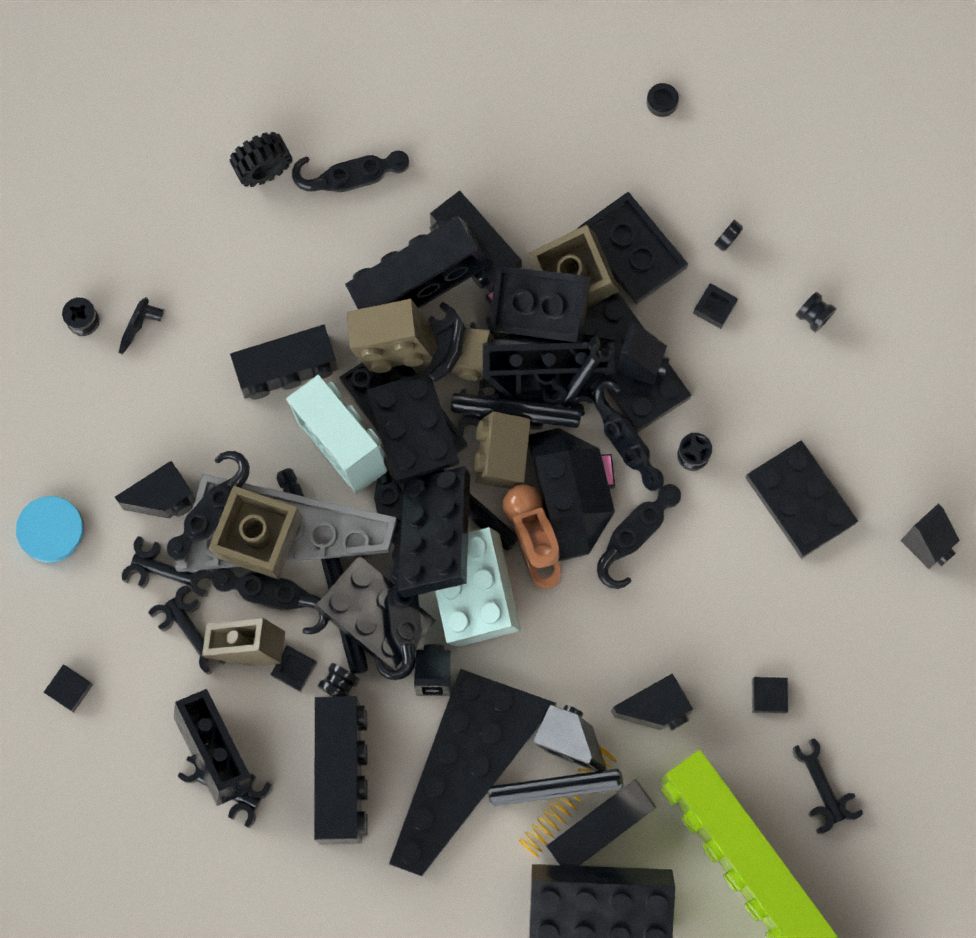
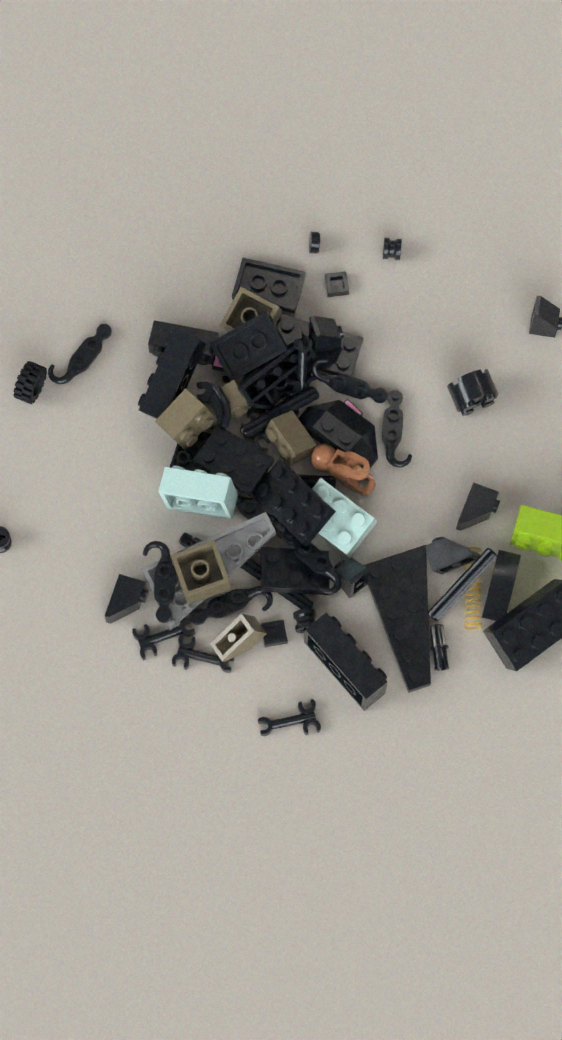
camera: 40 degrees left, 5 degrees down
medium azure tile [16,496,84,563] -> none
black tile [43,664,93,713] -> none
black bar [118,297,164,355] -> none
black brick [174,689,251,806] -> none
black brick [230,324,338,399] -> none
black tile [646,83,679,117] -> none
black wheel [677,433,712,471] -> none
black plate [745,440,858,559] -> none
black tile [752,677,788,713] -> none
none -> black axle [430,624,449,671]
none -> black brick [447,369,498,416]

